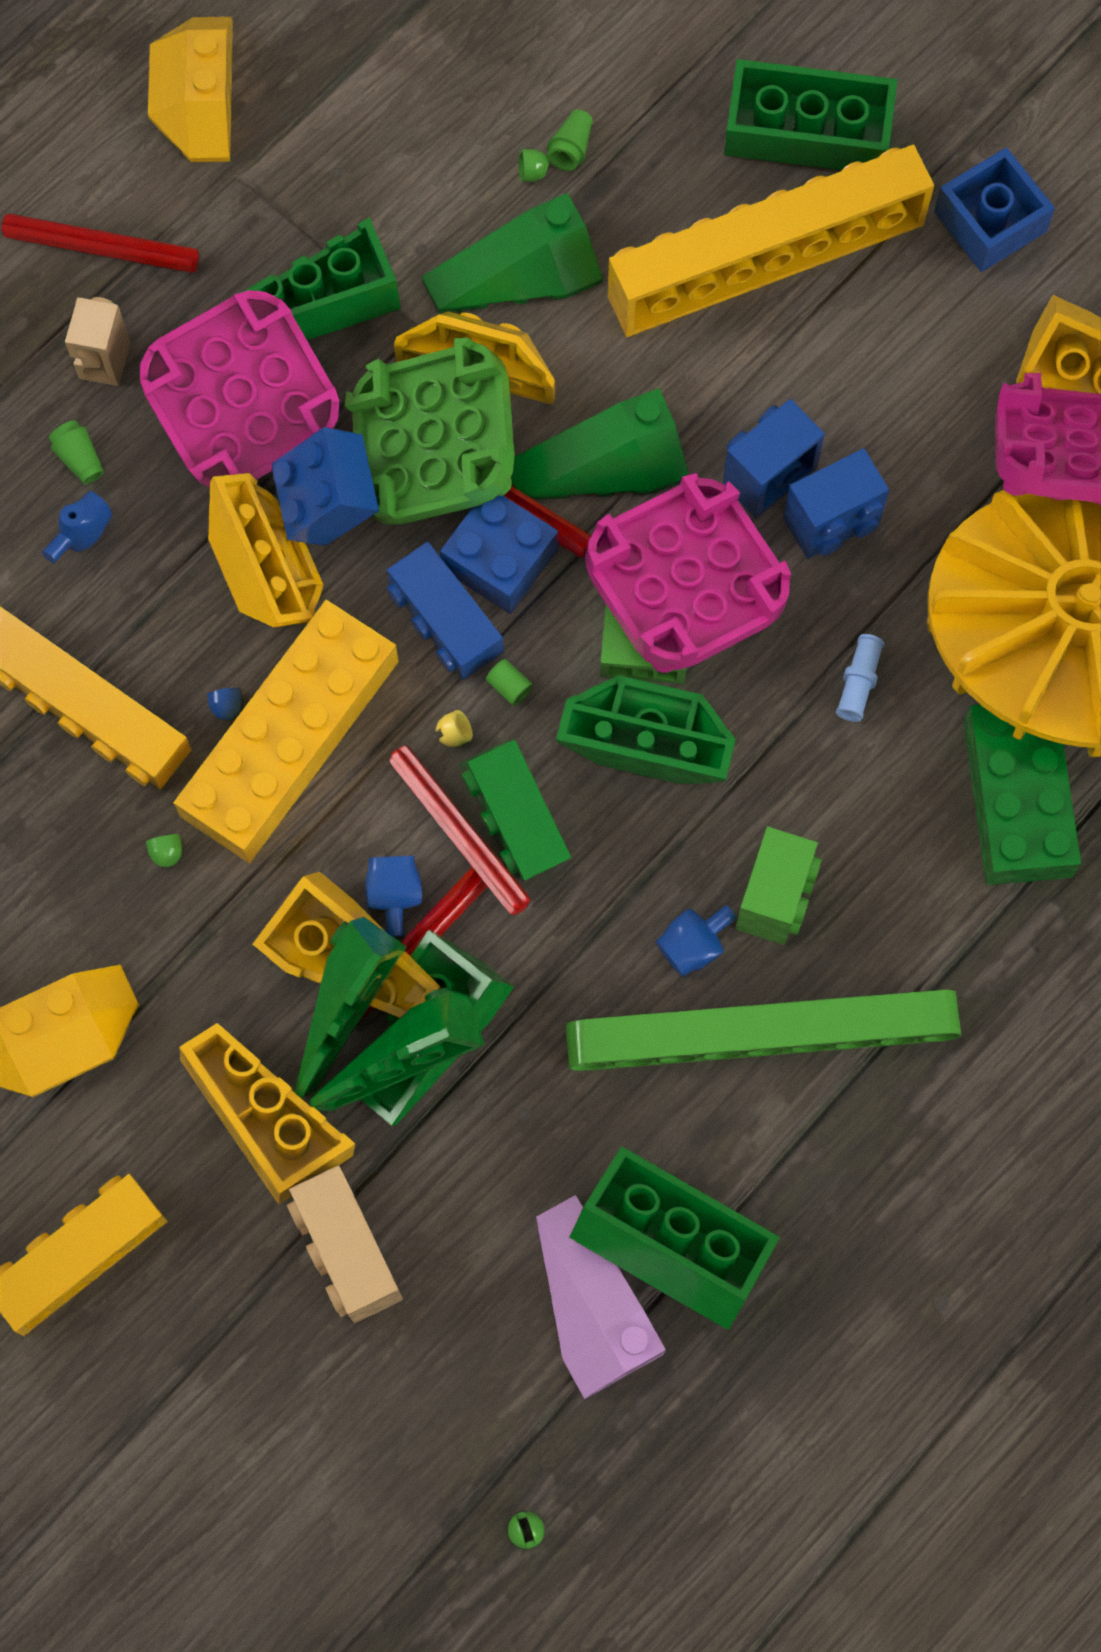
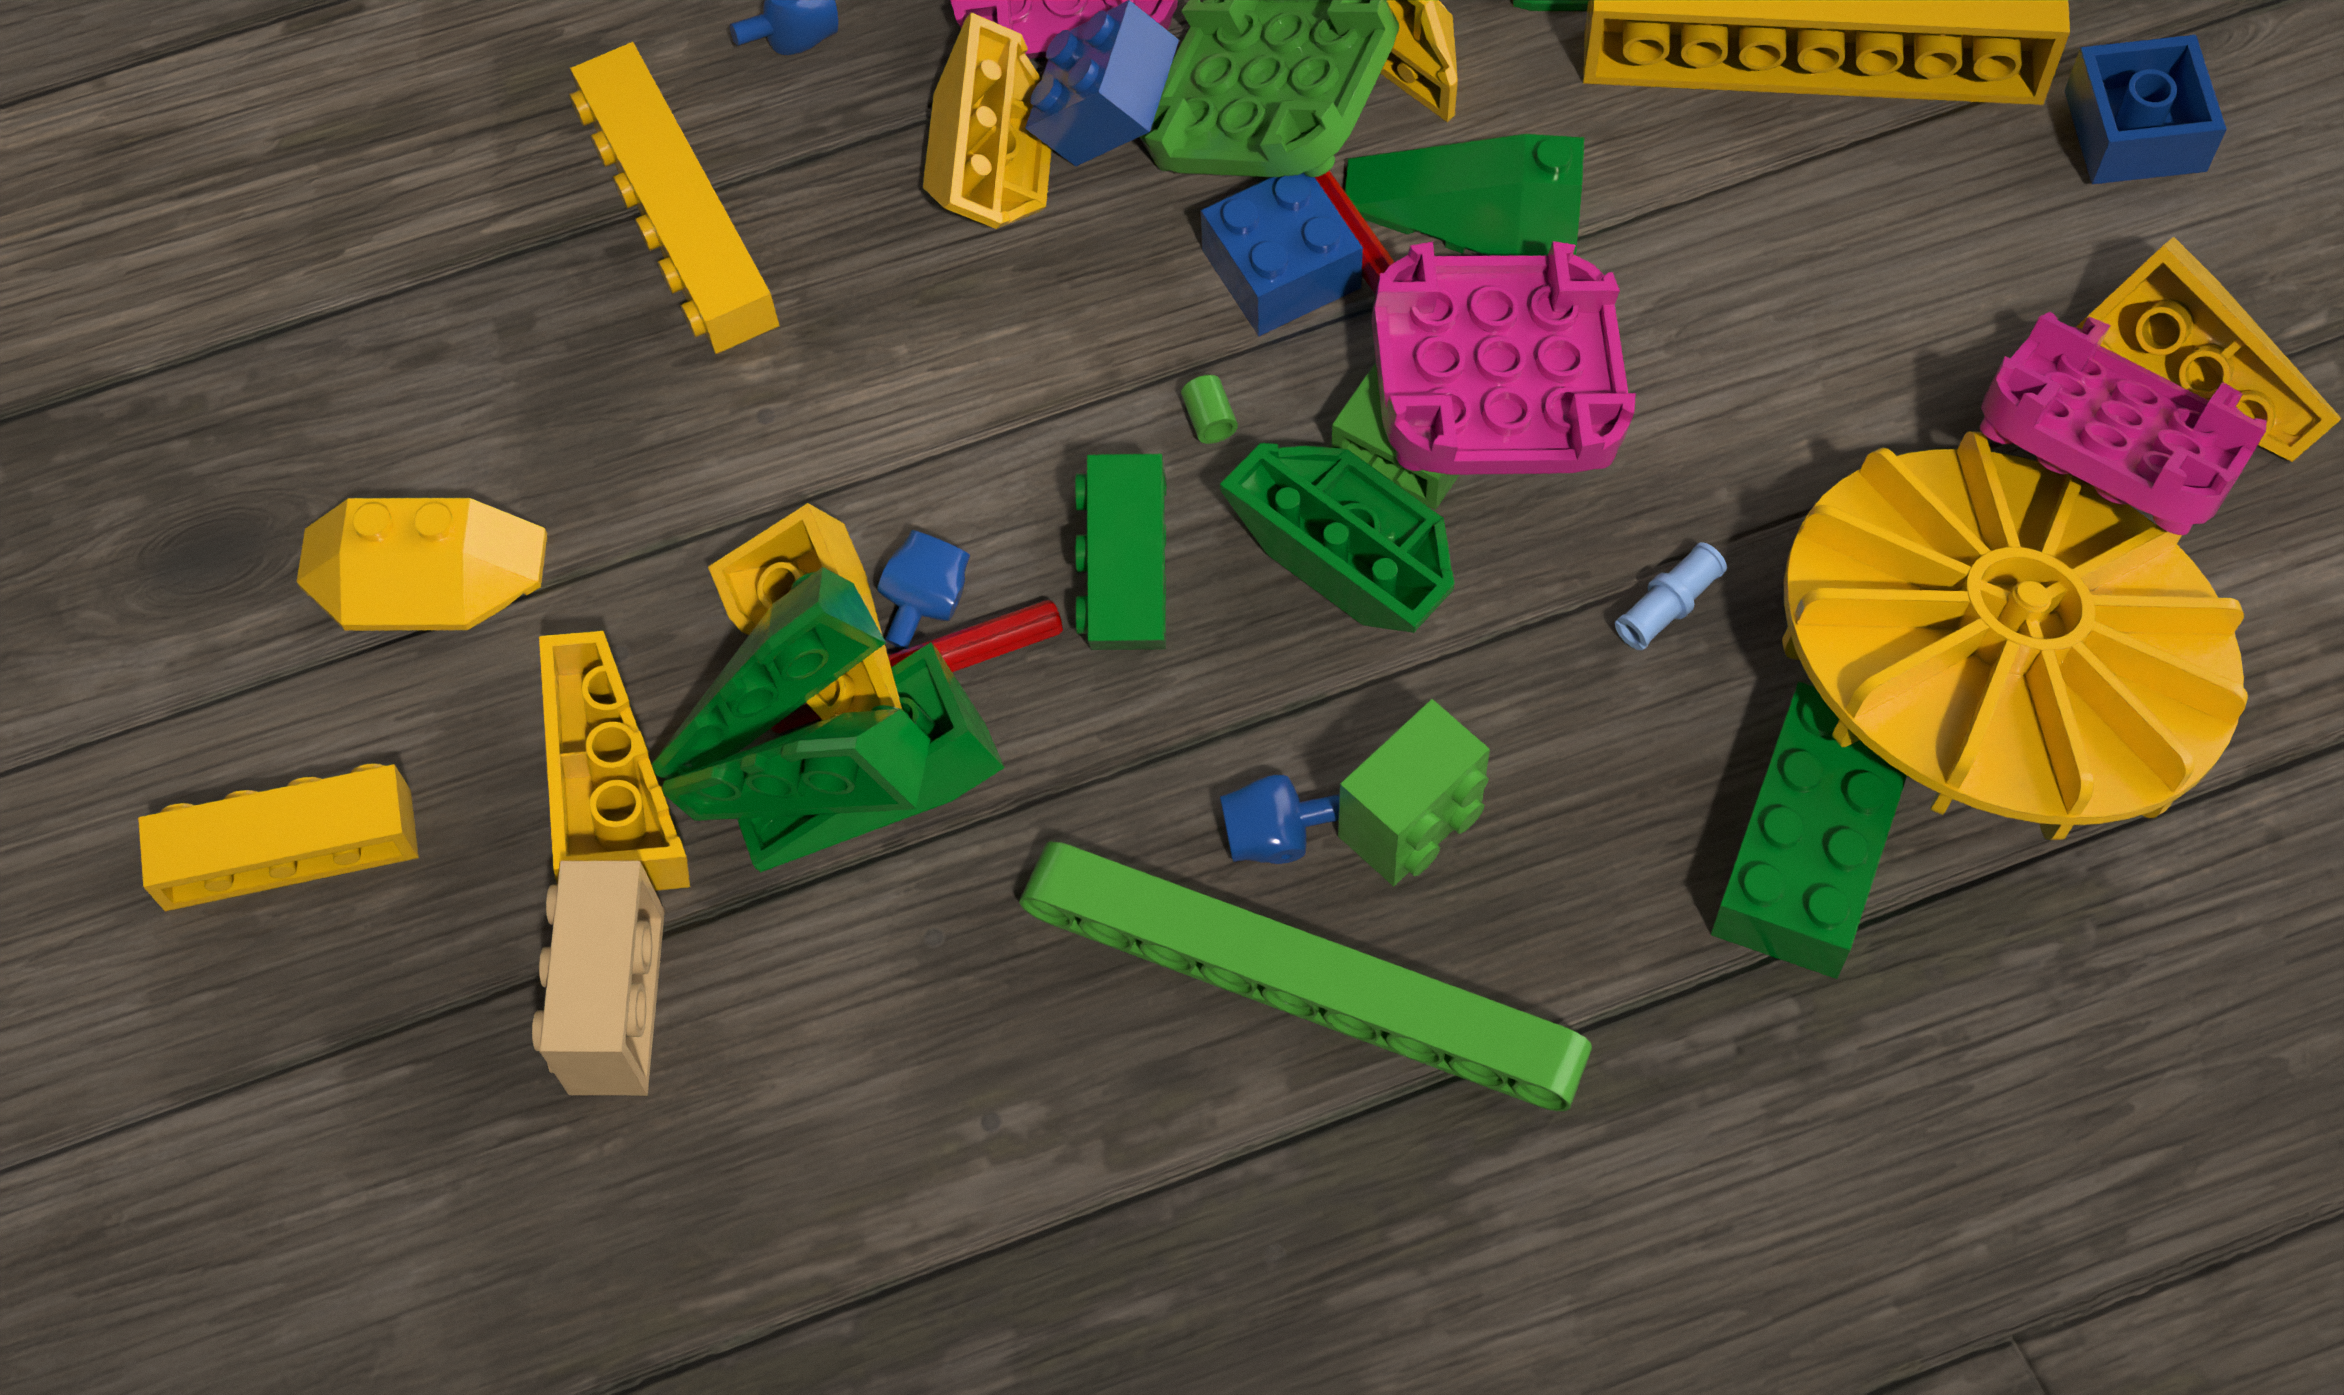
camera: 30 degrees right, 10 degrees down
bright green hinge [146,834,182,867] -> none
yellow brick [173,600,399,864] -> none
blue hinge [207,688,243,720] -> none
blue brick [386,542,504,680] -> none
axle [389,745,531,916] -> none
light yellow hinge [435,710,473,748] -> none
lavender wedge [536,1195,666,1399] -> none
green brick [569,1146,780,1330] -> none
blue brick [723,398,825,518] -> none
blue brick [783,448,889,559] -> none

